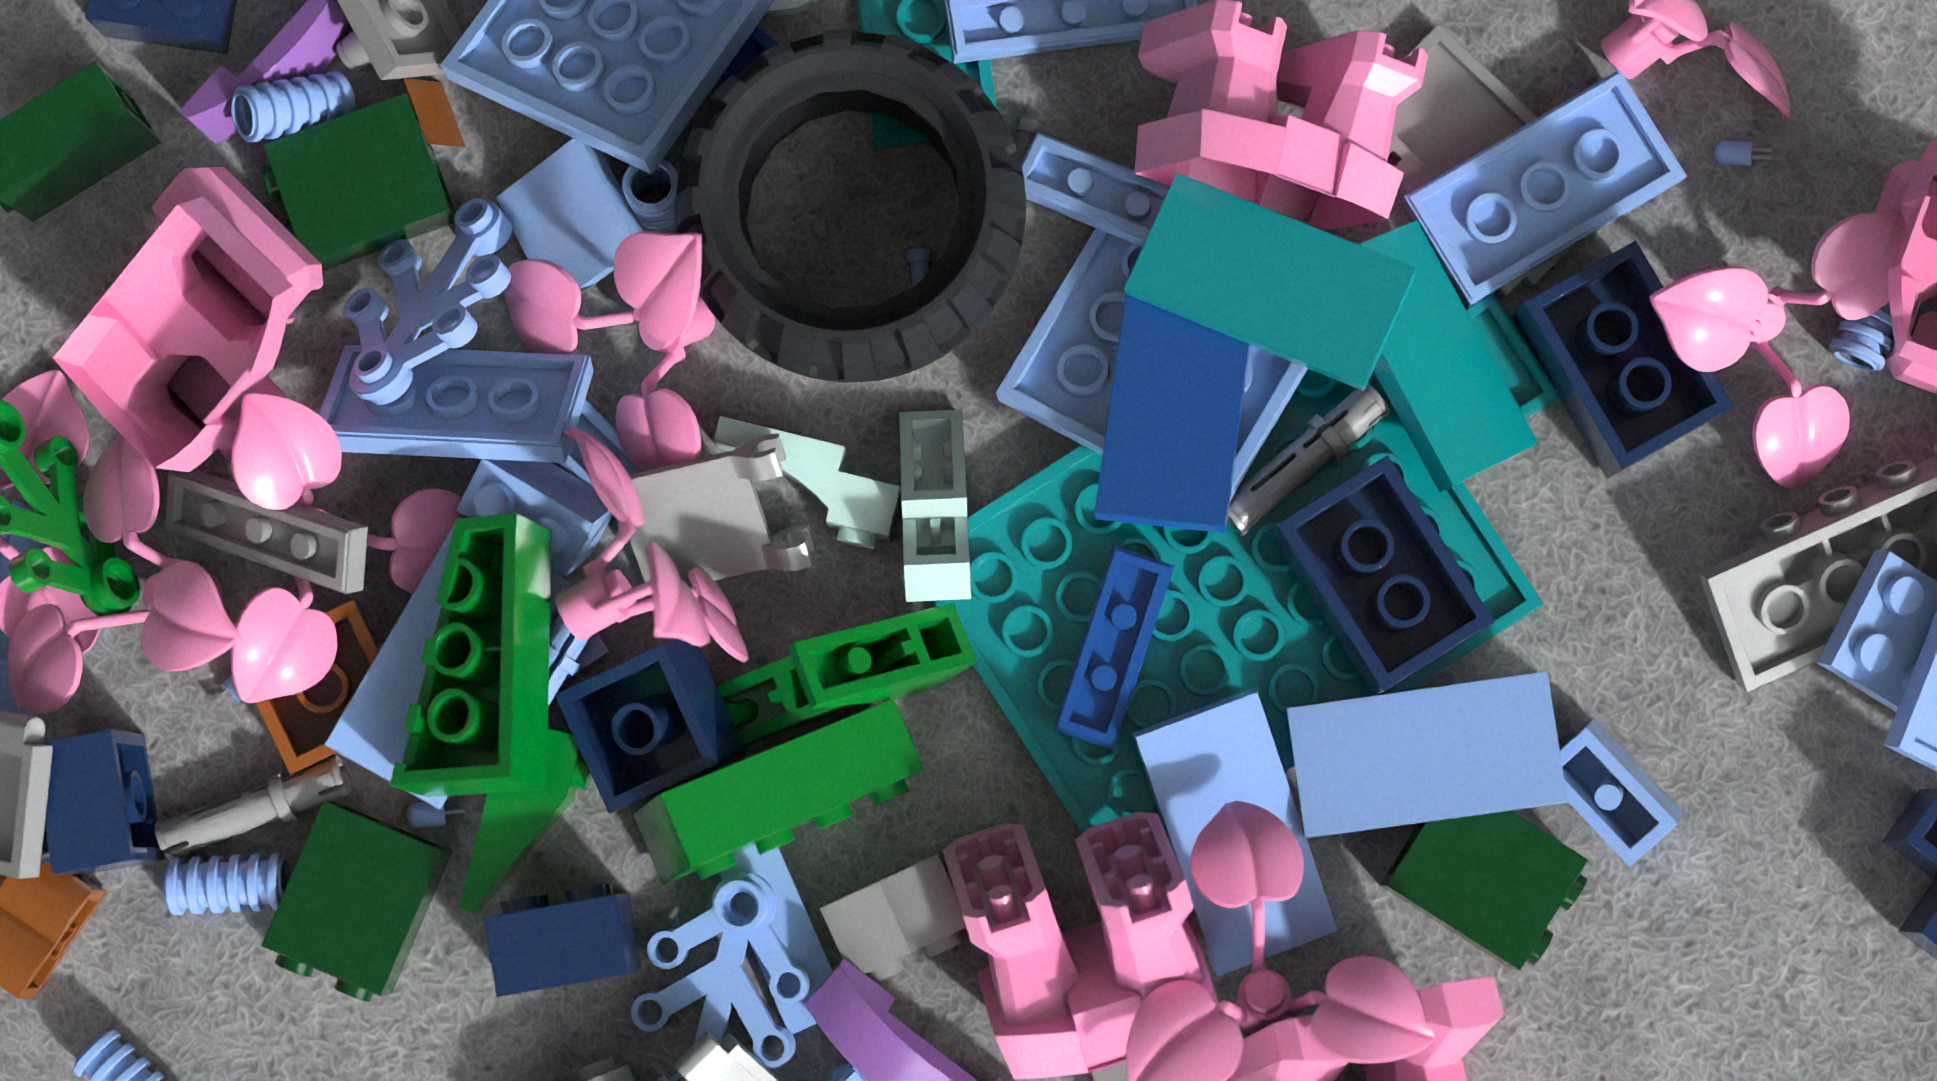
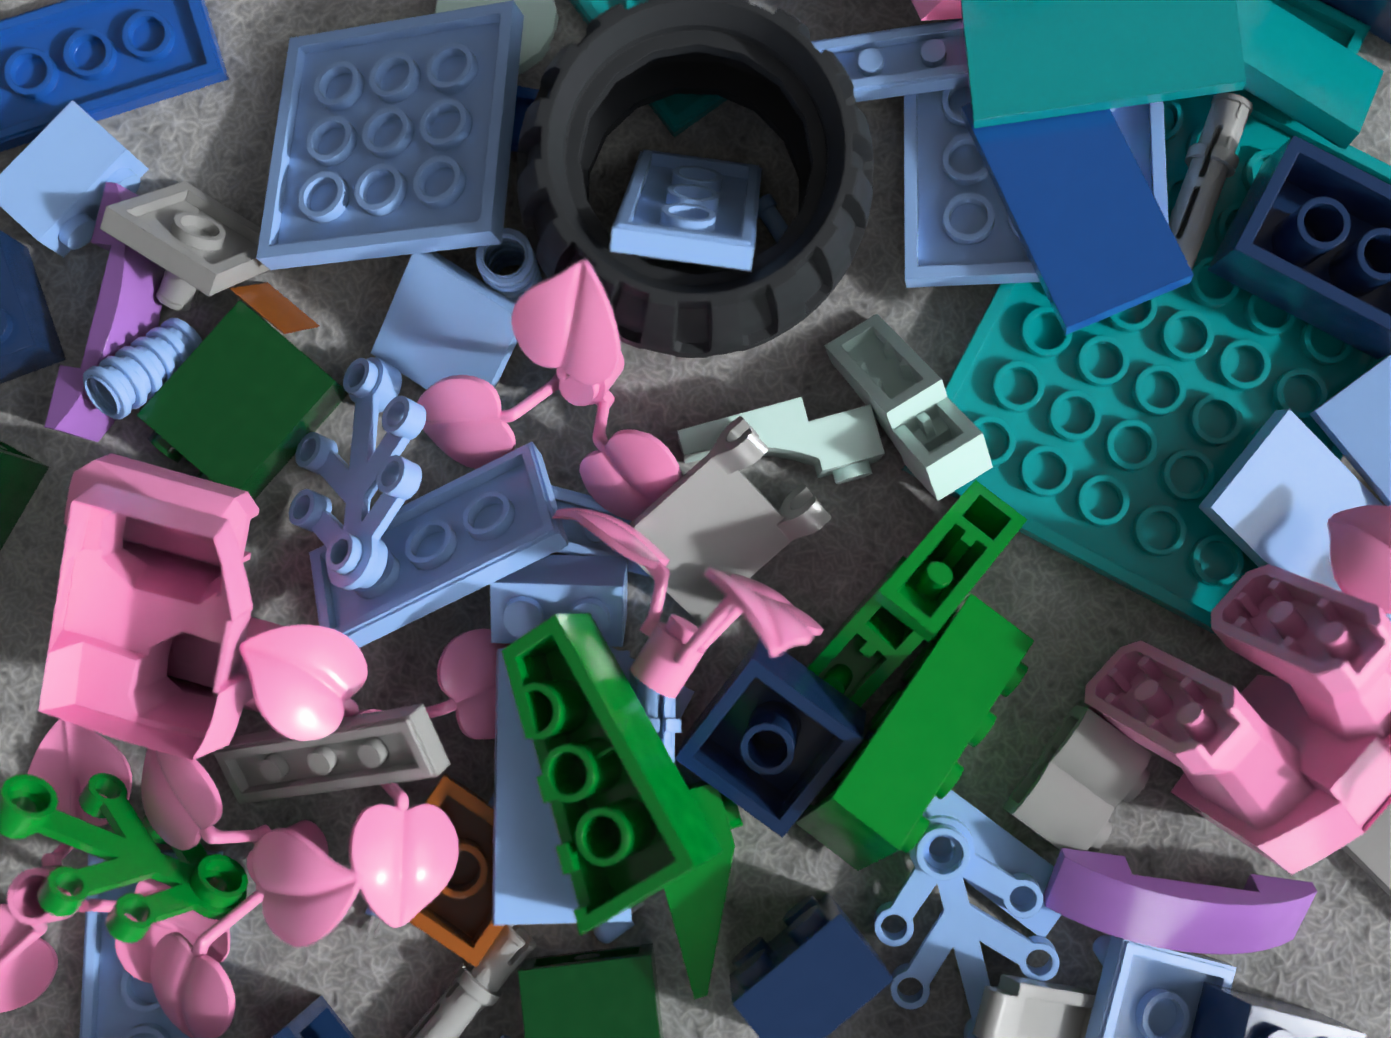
camera: 30 degrees left, 0 degrees up
blue tile [1052,546,1174,750] -> none
none -> light blue tile [610,149,762,271]

